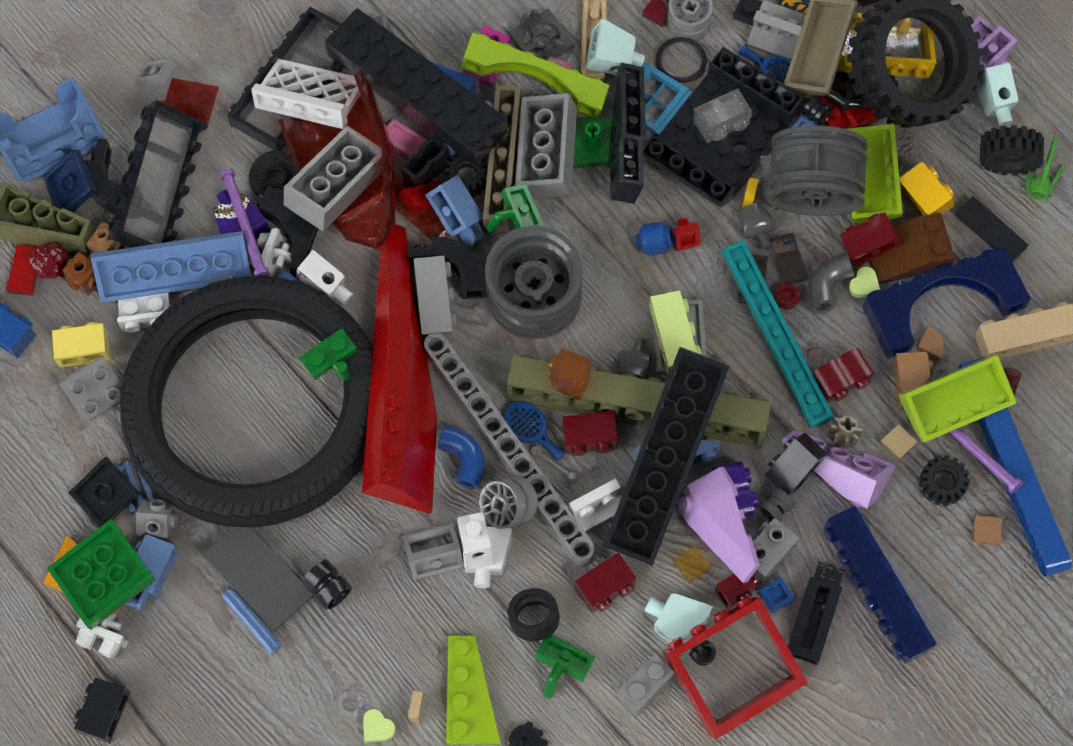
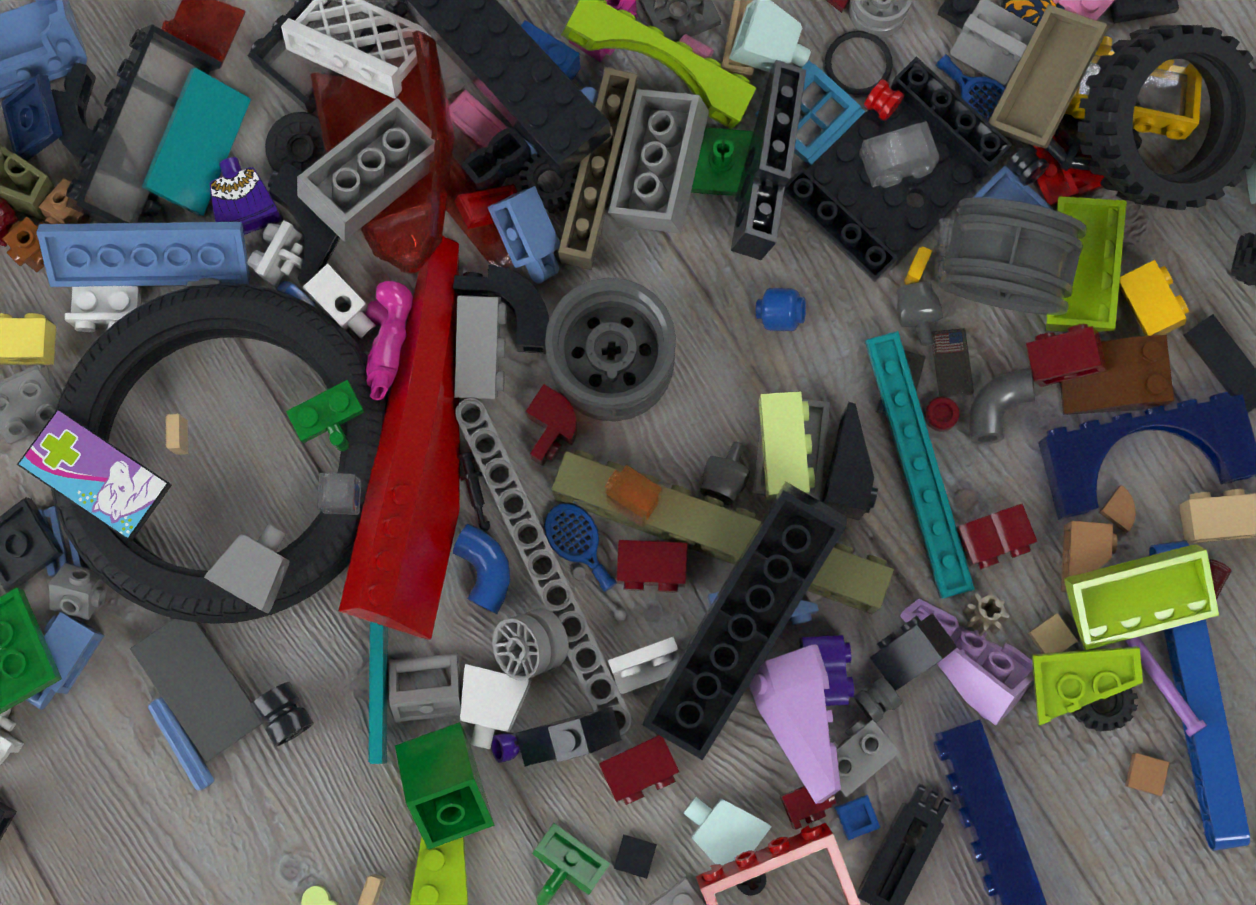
camera: 10 degrees right, 10 degrees up
medium lavender bar [219,169,270,276] -> none
white torso [457,512,494,570] -> none
green plate [486,183,545,232] -> none
black tyre [507,588,560,642] -> none
red tile [673,218,701,251] -> none
clear yellow tile [674,546,711,584] -> none
yellowish green tile [849,267,880,298] -> none
none -> tile [17,408,172,542]
none -> teal tile [142,68,251,216]
none -> tan tile [166,414,188,455]
none -> light grey torso [204,524,290,614]
none -> clear brick [317,473,361,515]
none -> dark pink piece [366,281,413,400]
none -> teal tile [368,622,388,764]
none -> green slope [395,722,495,850]
none -> black piece [458,452,490,531]
none -> dark purple hinge [491,733,520,763]
none -> black arch [515,706,622,766]
none -> dark red brick [525,384,577,466]
none -> black tile [614,834,657,879]
none -> black slope [822,402,878,520]
none -> red wheel [863,79,904,121]
none -> lime wing [1031,646,1143,726]

